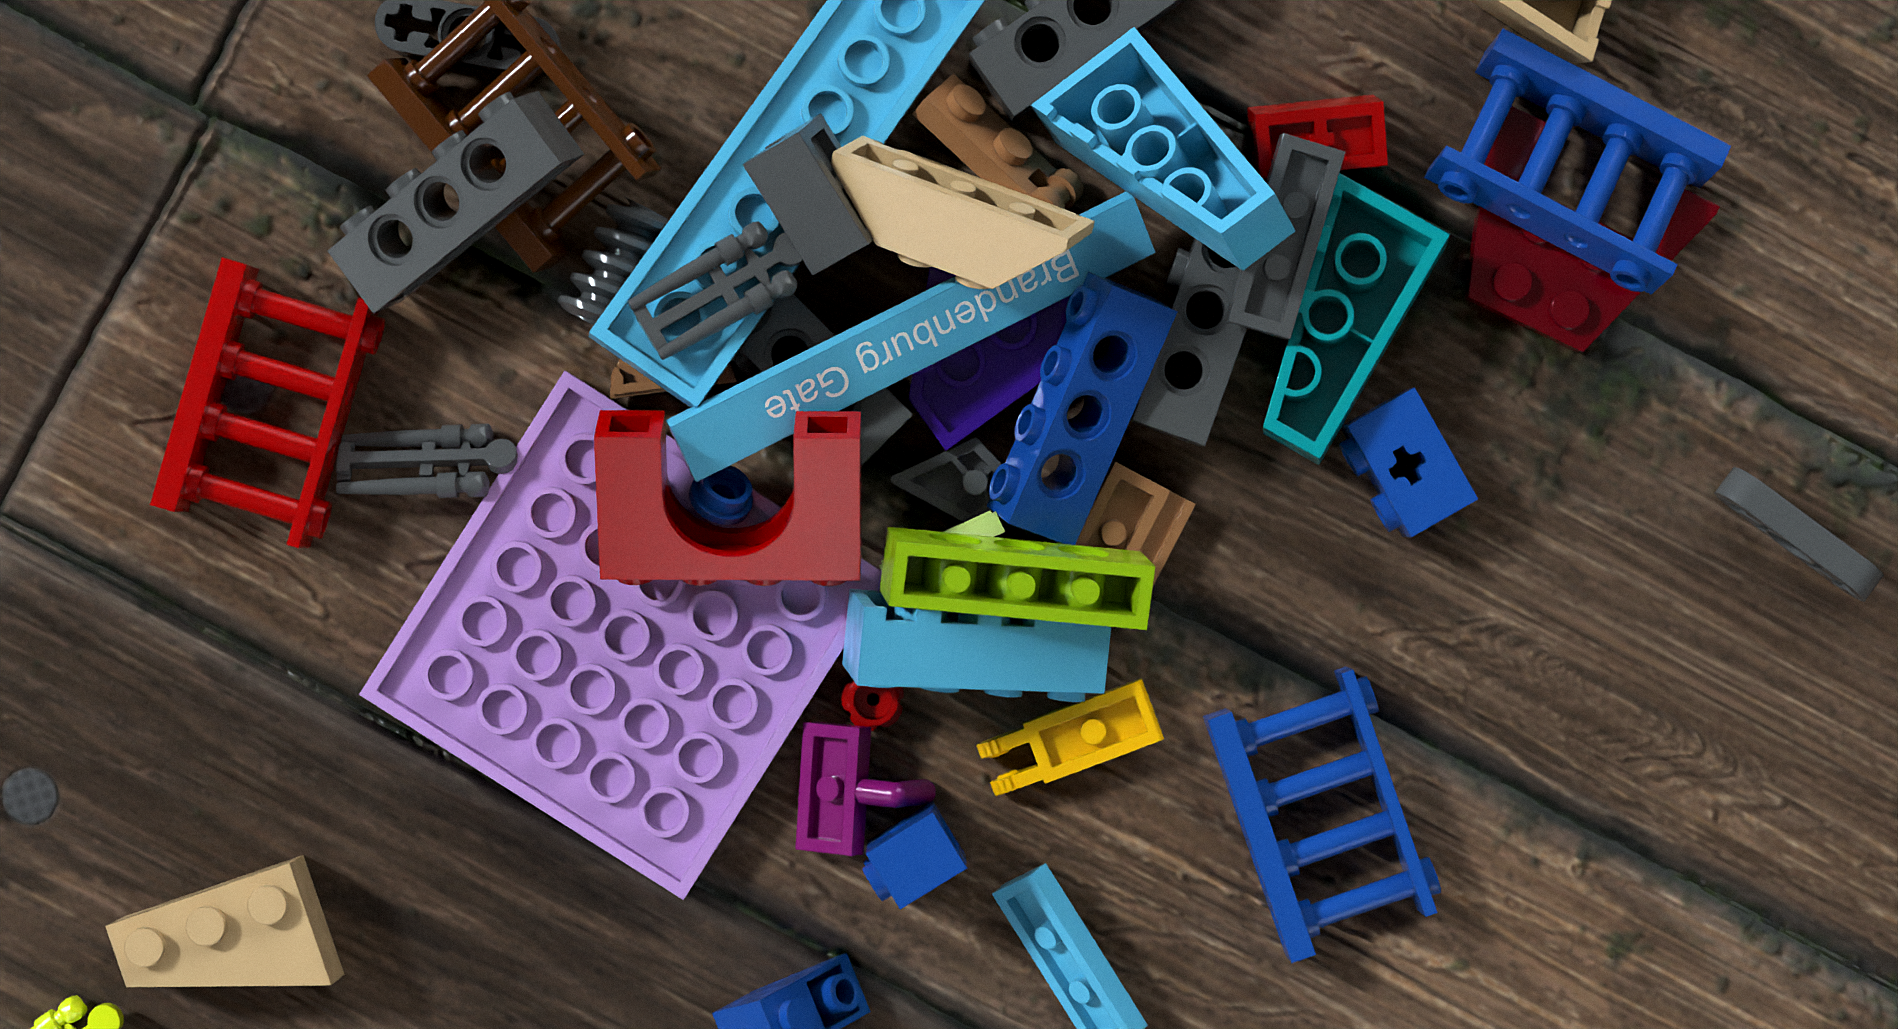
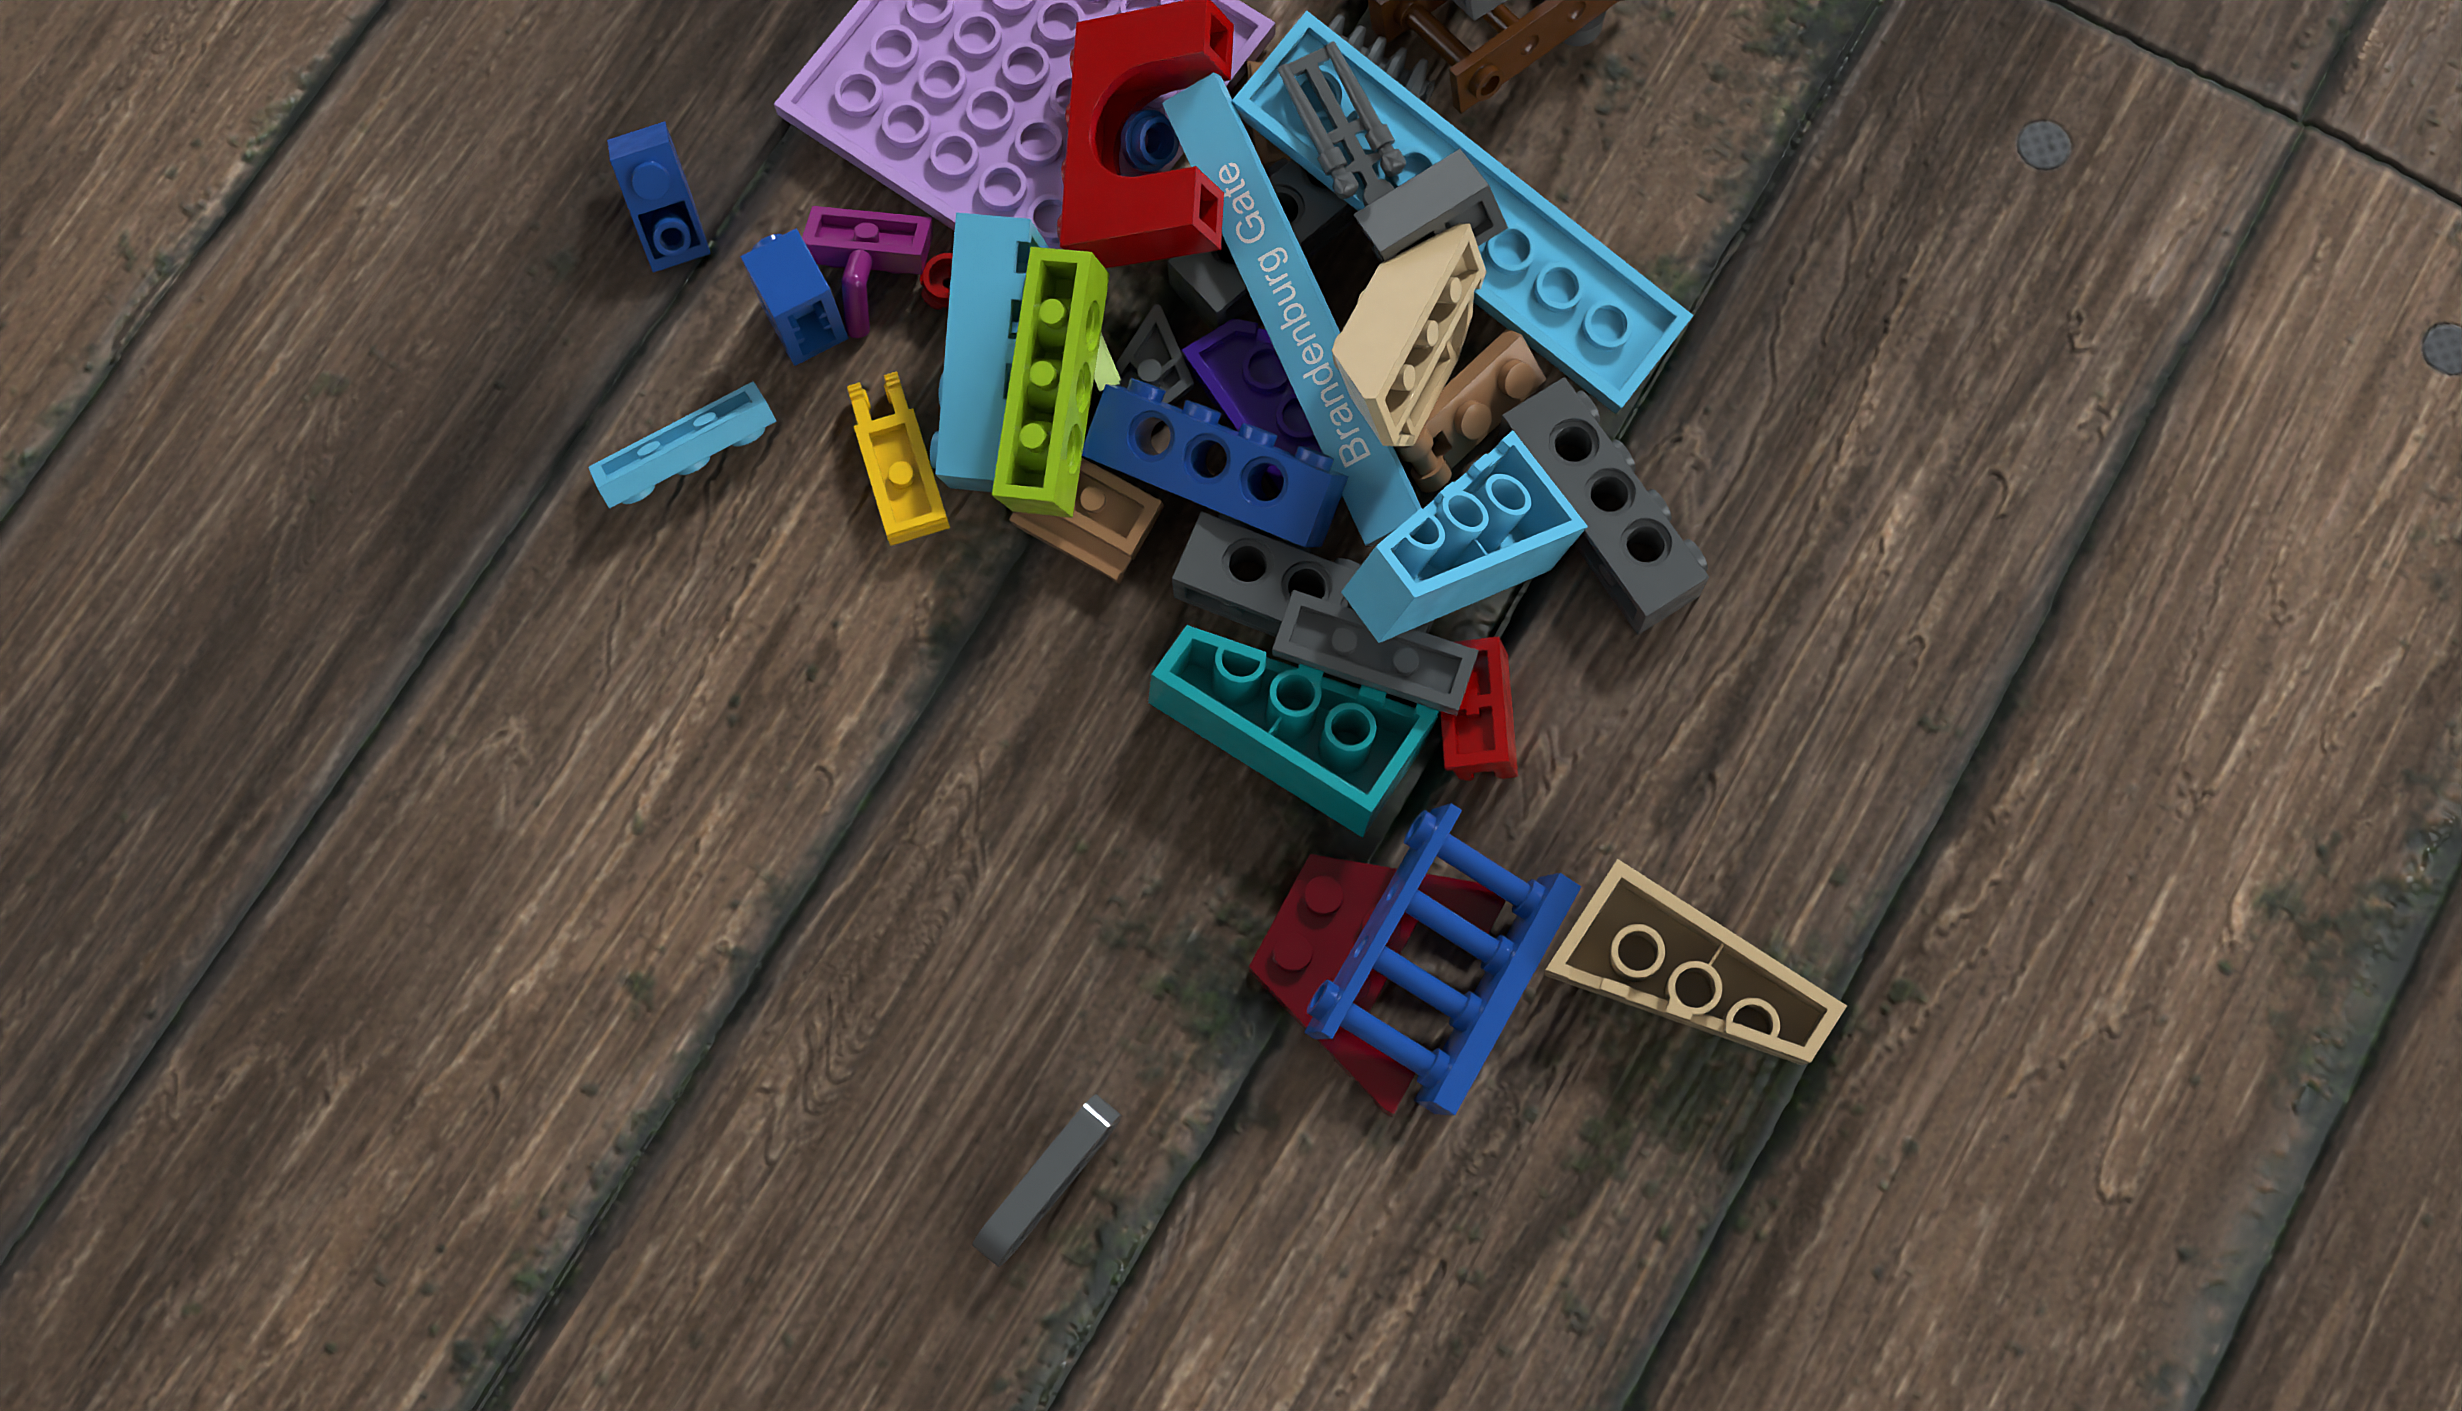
camera: 95 degrees right, 15 degrees down
blue fence [1203,666,1441,963] -> none
blue brick [1339,387,1478,537] -> none

